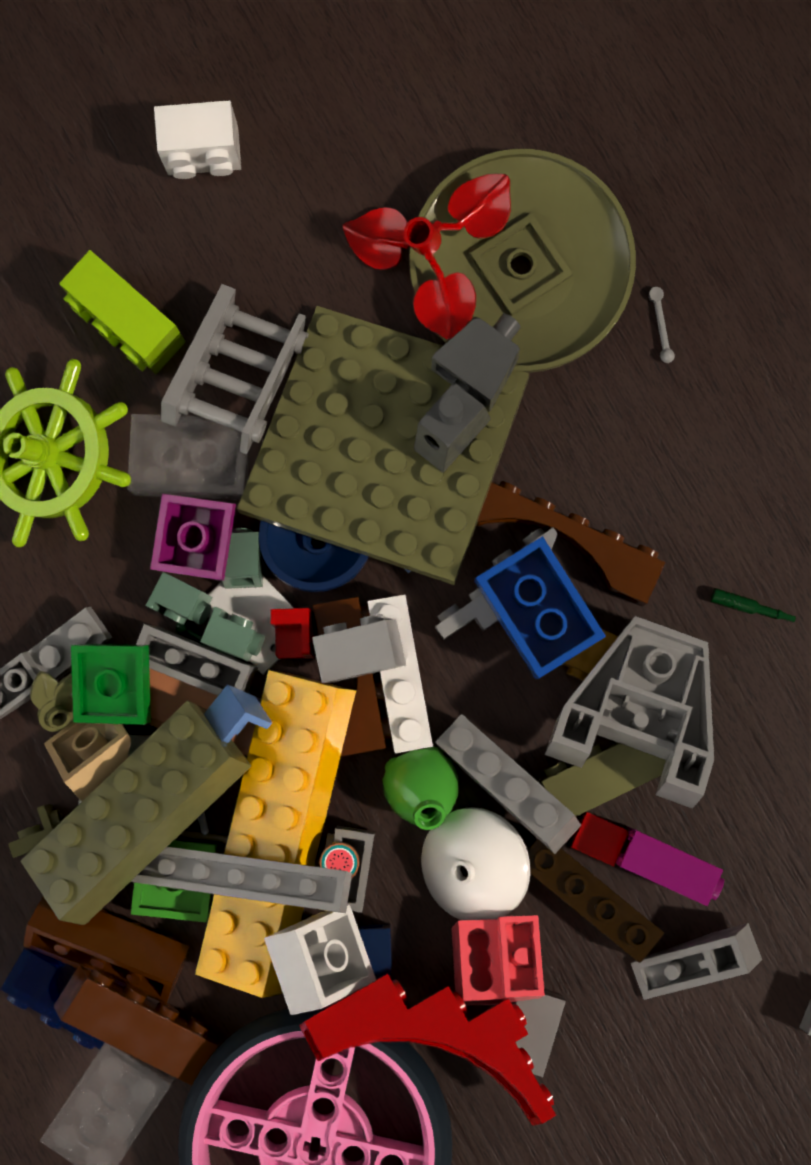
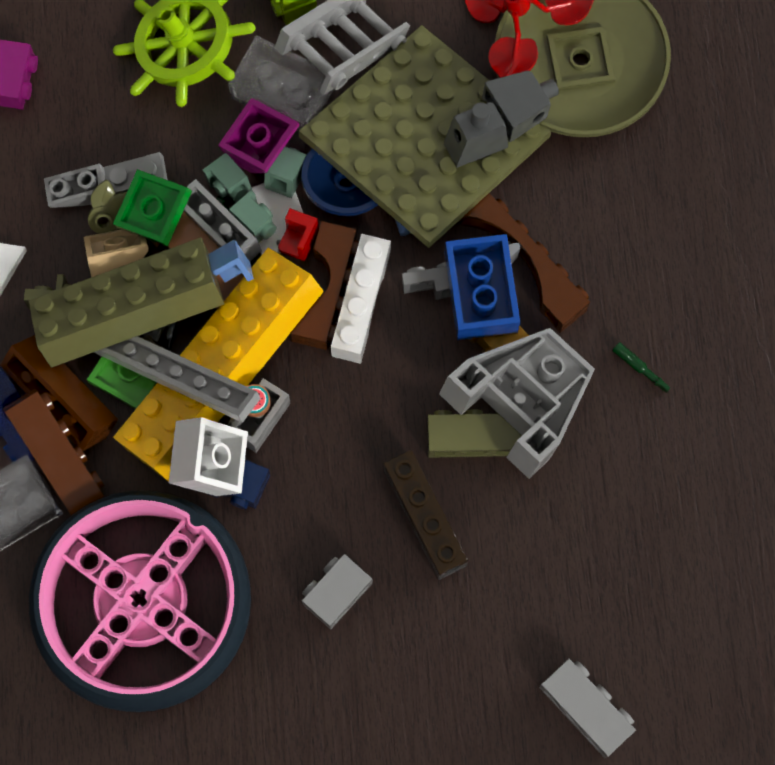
camera: 20 degrees right, 10 degrees down
red arch [299,974,556,1126] -> none
light grey brick [312,614,406,683] -> none
bright green piece [382,747,459,830] -> none
white dish [421,807,530,920] -> none
light grey brick [435,714,581,854] -> none
coral piece [451,915,545,1006] -> none
red panel [568,812,628,867] -> none
magenta brick [616,825,725,907] -> none
light grey slope [631,923,762,1000] -> none
light grey hinge [648,287,675,363] -> none

